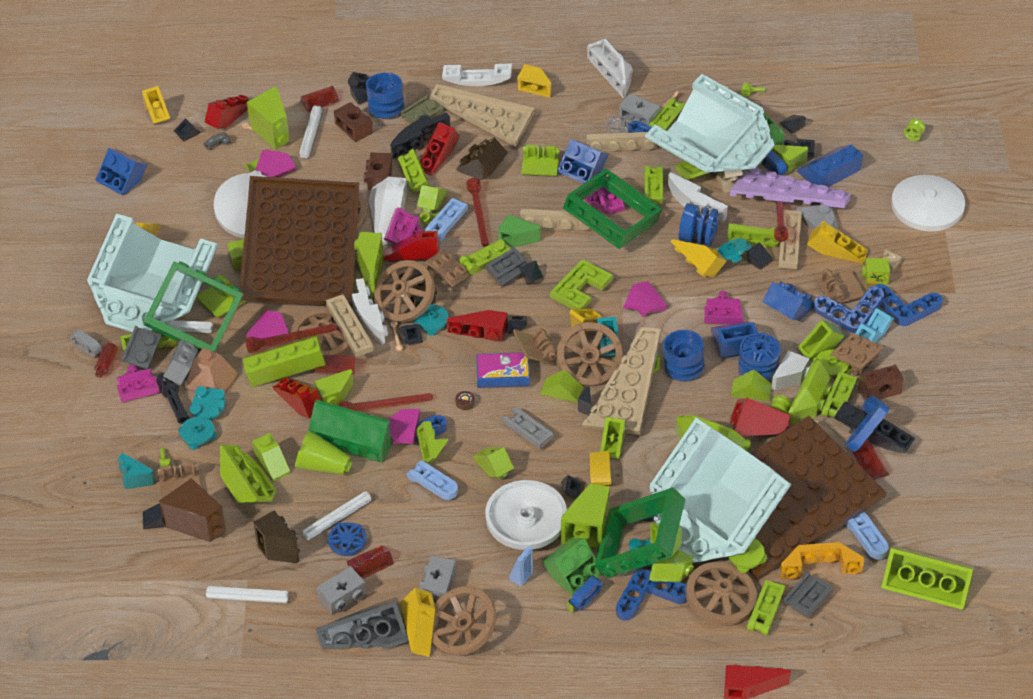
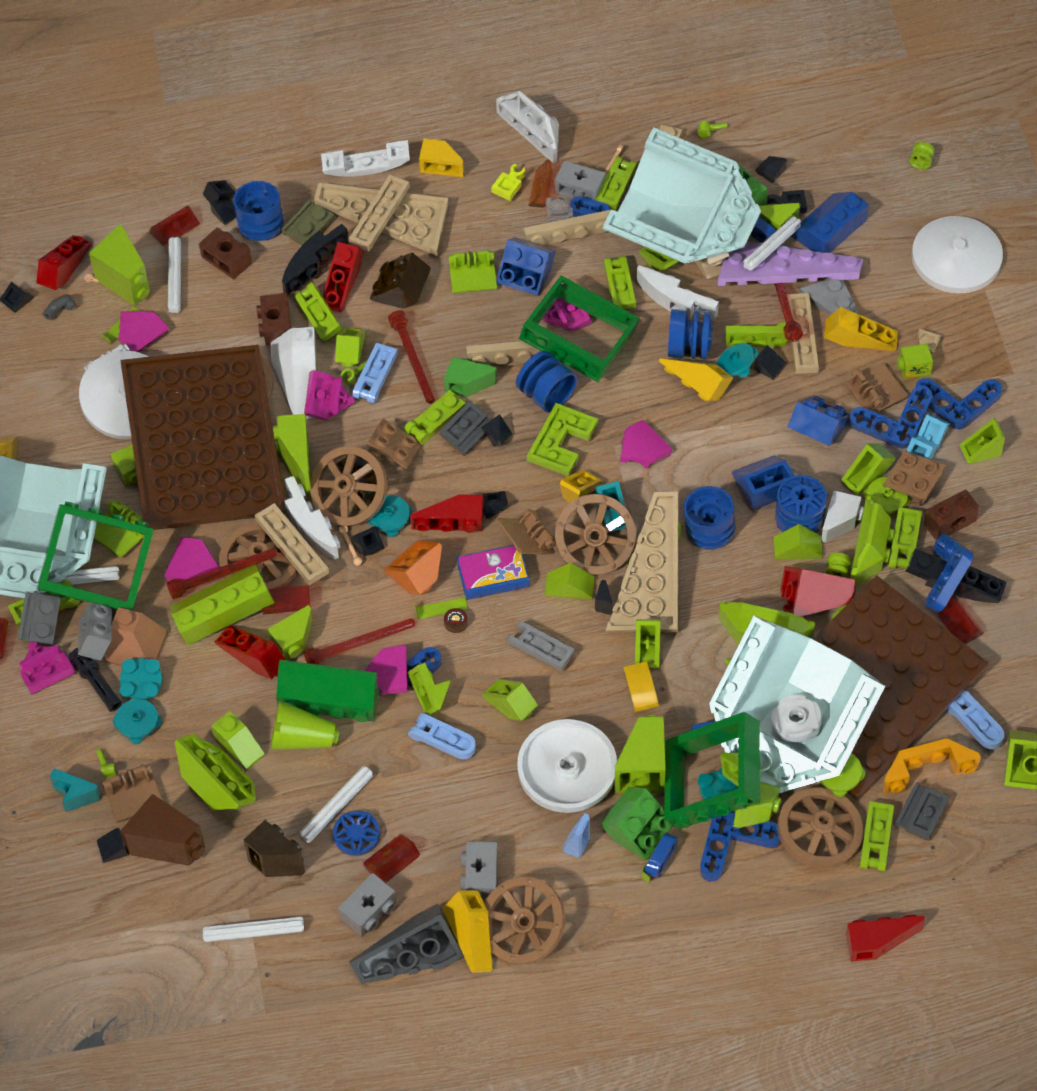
camera: 10 degrees left, 10 degrees up
red slope [383,230,440,262] -> none
black slope [561,475,585,498] -> none
dark pink slope [704,291,743,324] -> none
none -> tan plate [349,175,410,252]
none -> orange slope [384,540,442,595]
none -> lime piece [414,597,468,619]
none -> neon yellow plate [491,164,525,201]
none -> blue wheel [516,350,578,413]
none -> clear orange slope [529,159,552,208]
none -> white axle [743,217,801,271]
none -> white plate [771,695,822,742]
none -> lime slope [959,418,1005,464]

